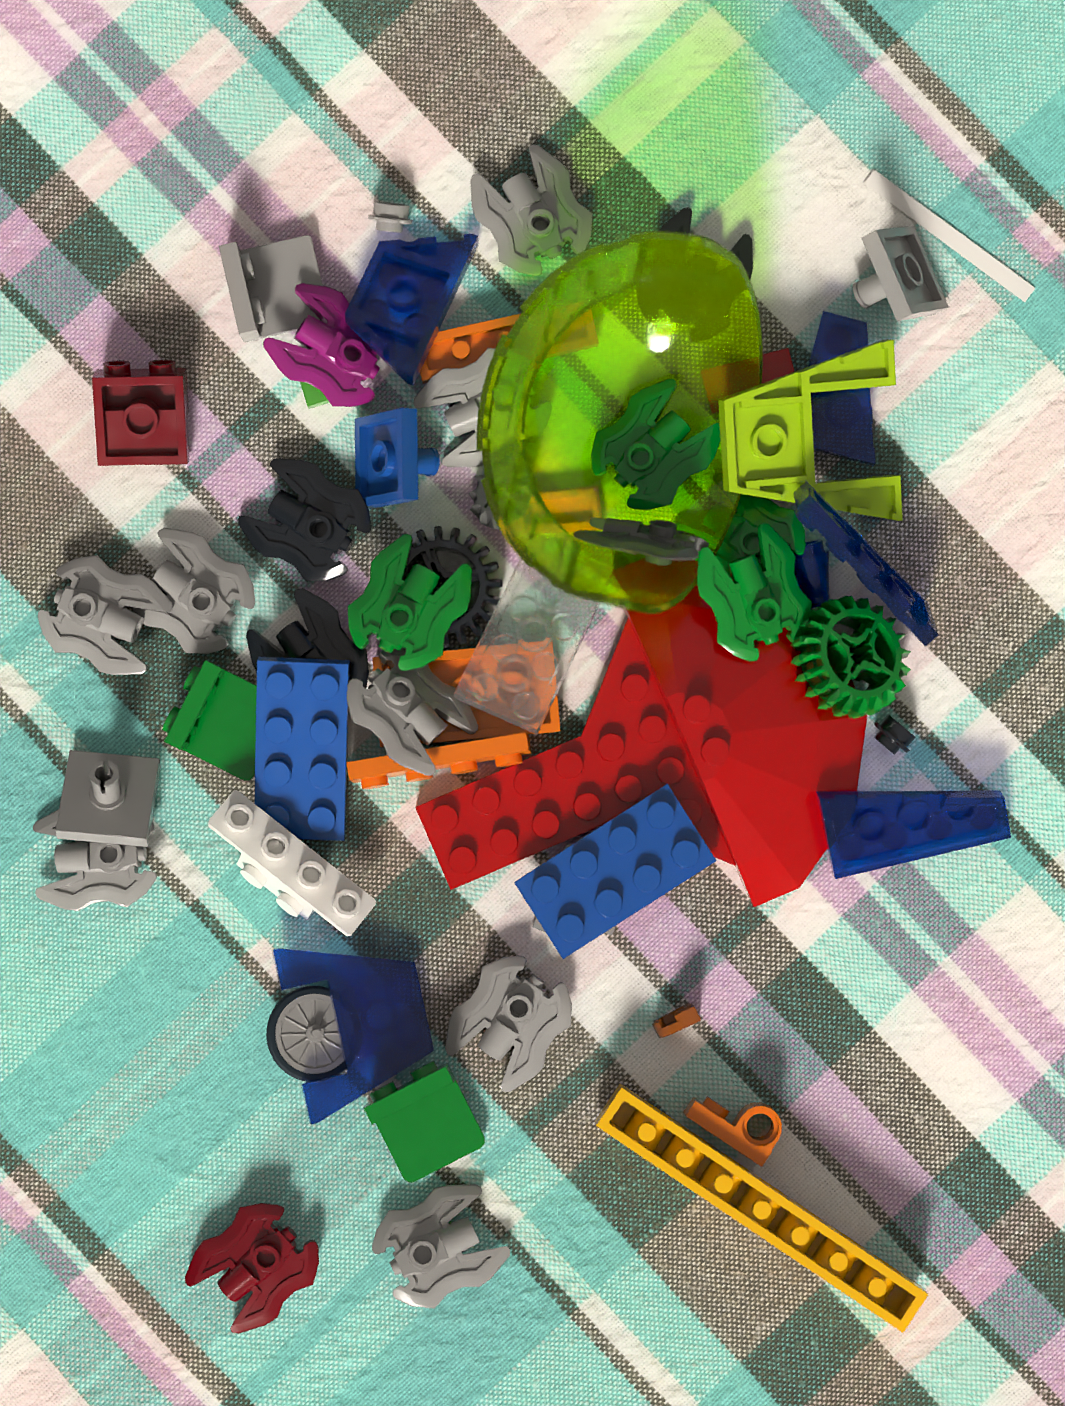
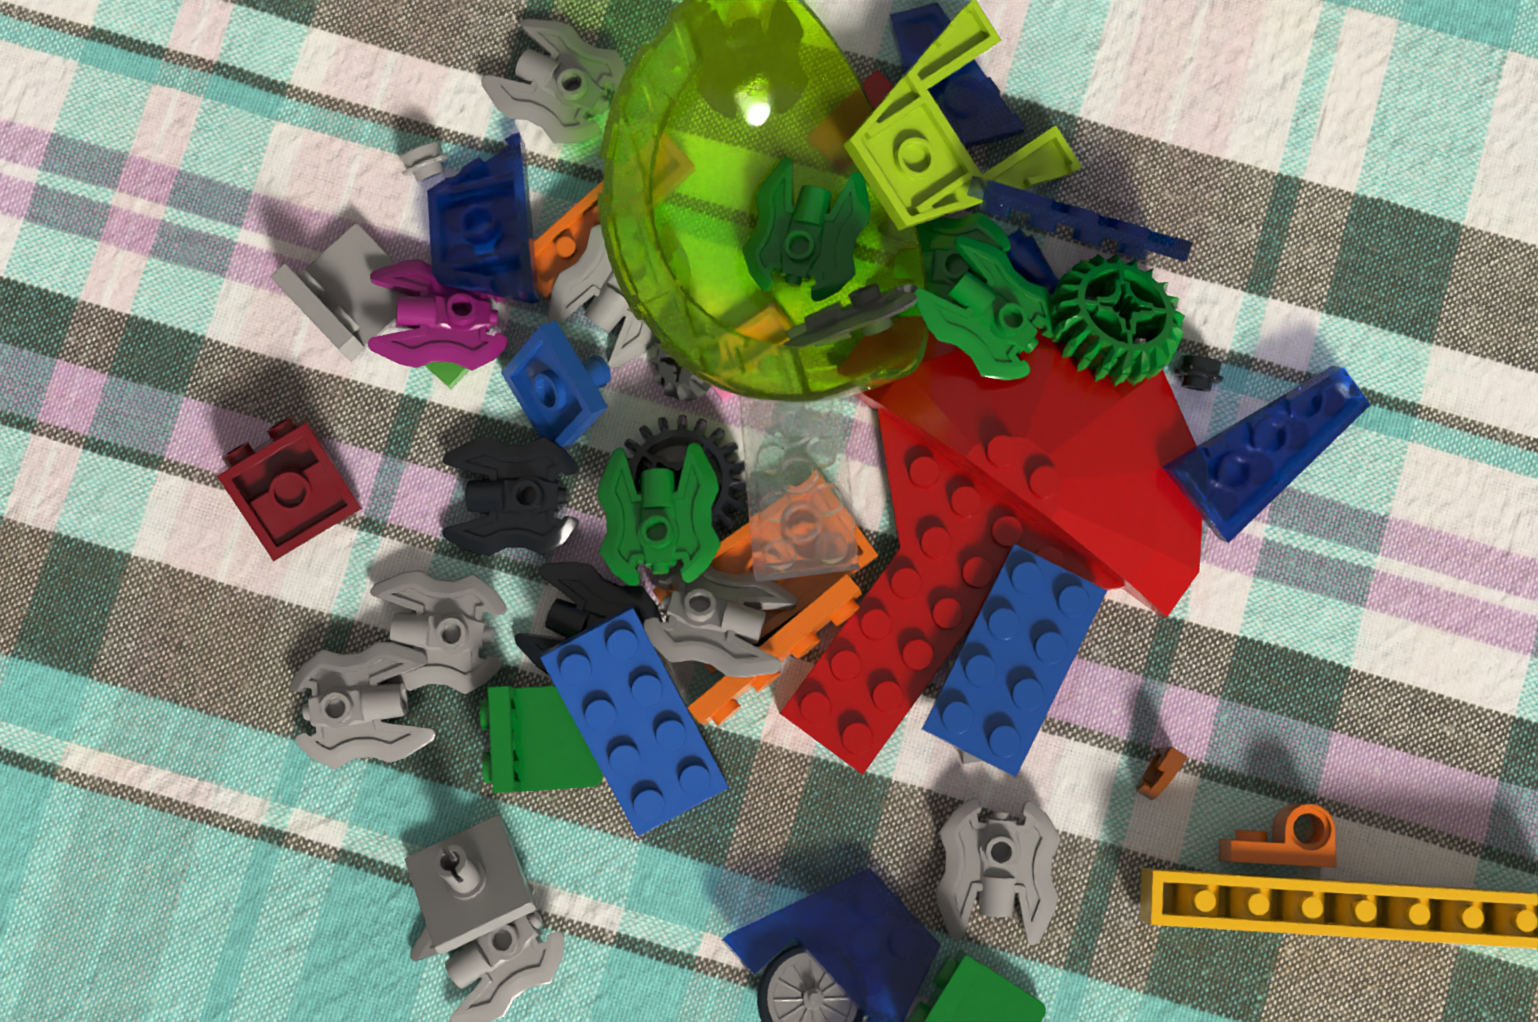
camera: 30 degrees left, 5 degrees down
white bracket [208,790,376,936] -> none

